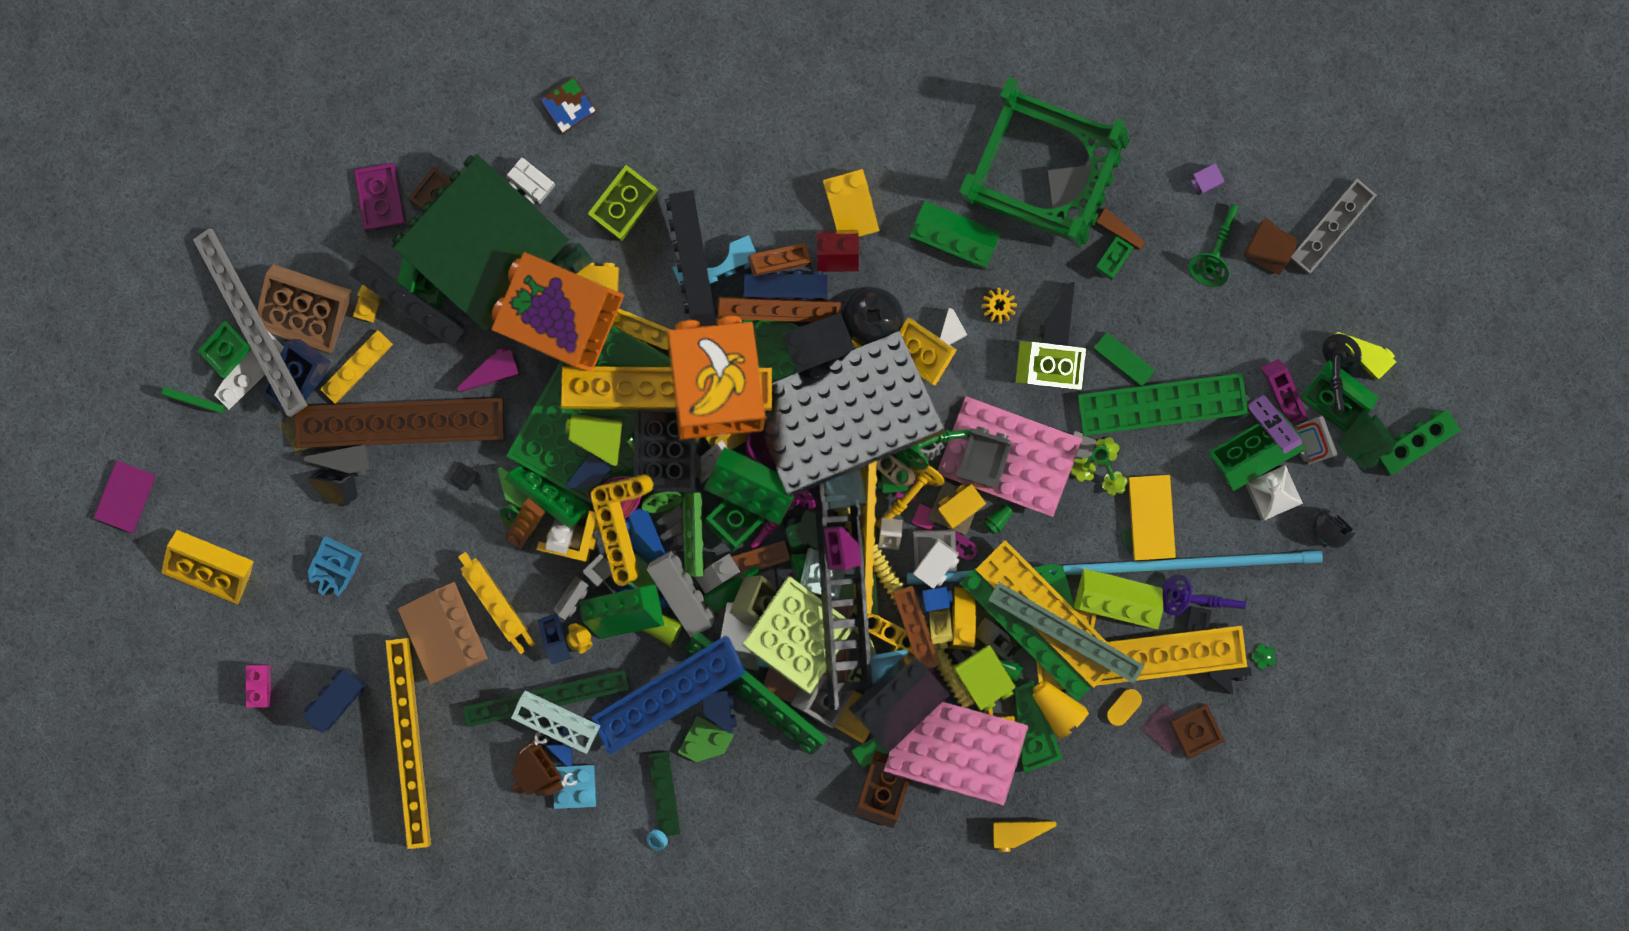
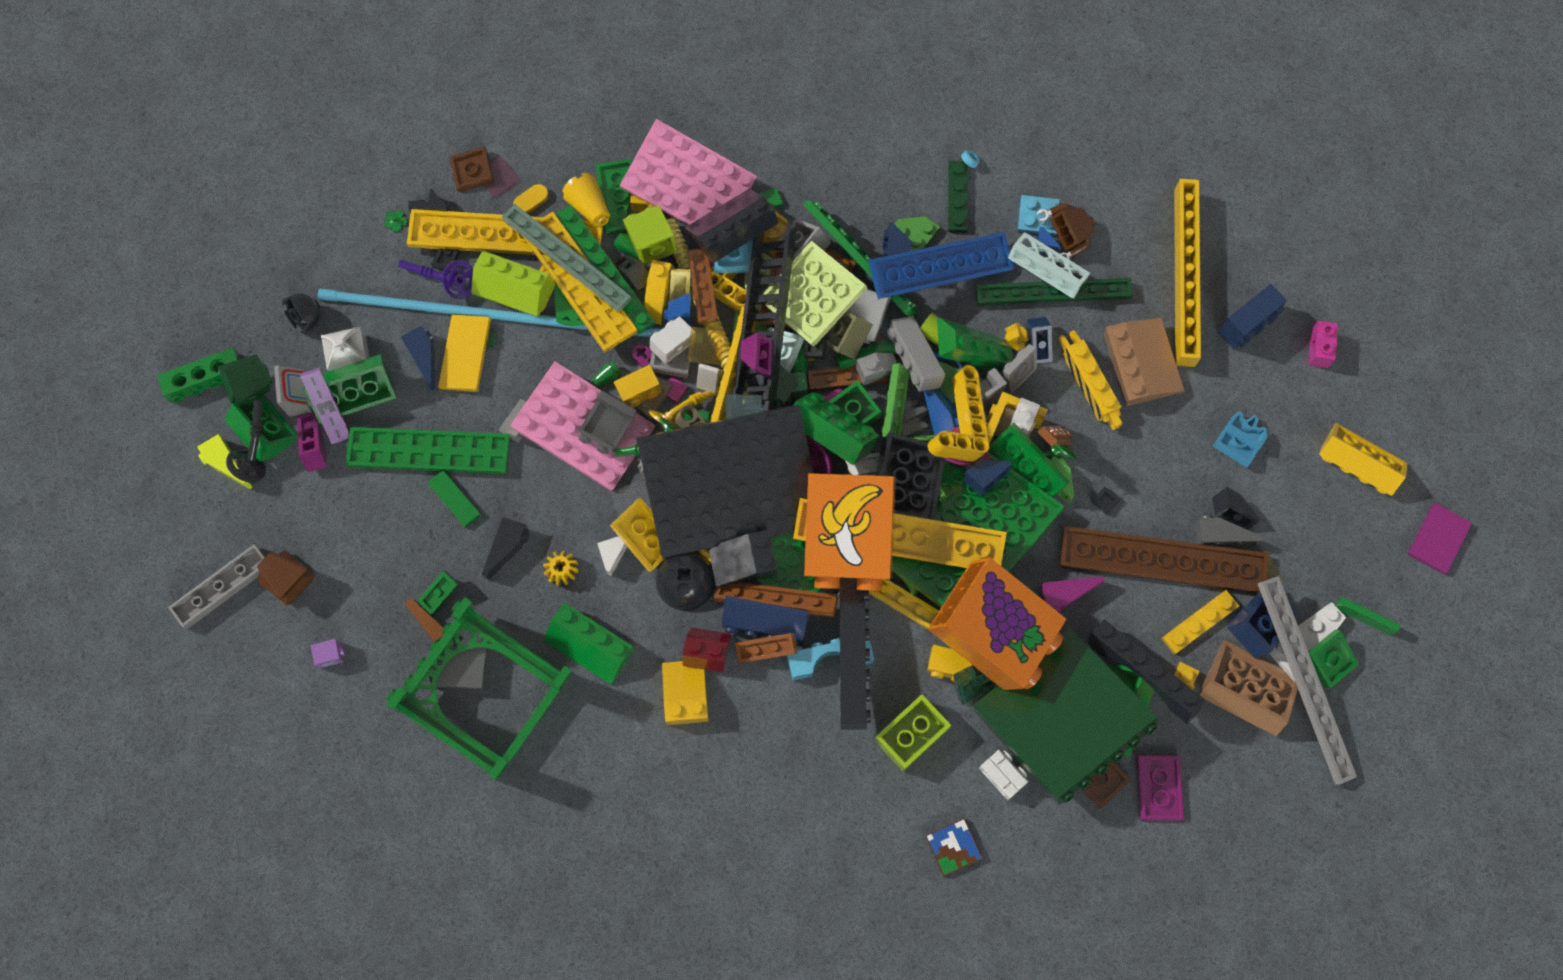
camera: 170 degrees left, 15 degrees down
lime slope [566,414,623,466] -> none
reddish brown slope [853,751,910,828] -> none
yellow slope [993,821,1056,852] -> none
lime slope [1015,341,1086,389] -> none
lime plant [1071,437,1128,496] -> none
green dish [1189,204,1239,287] -> none
none -> dark blue slope [401,326,435,390]
none -> clear yellow piece [687,326,724,365]

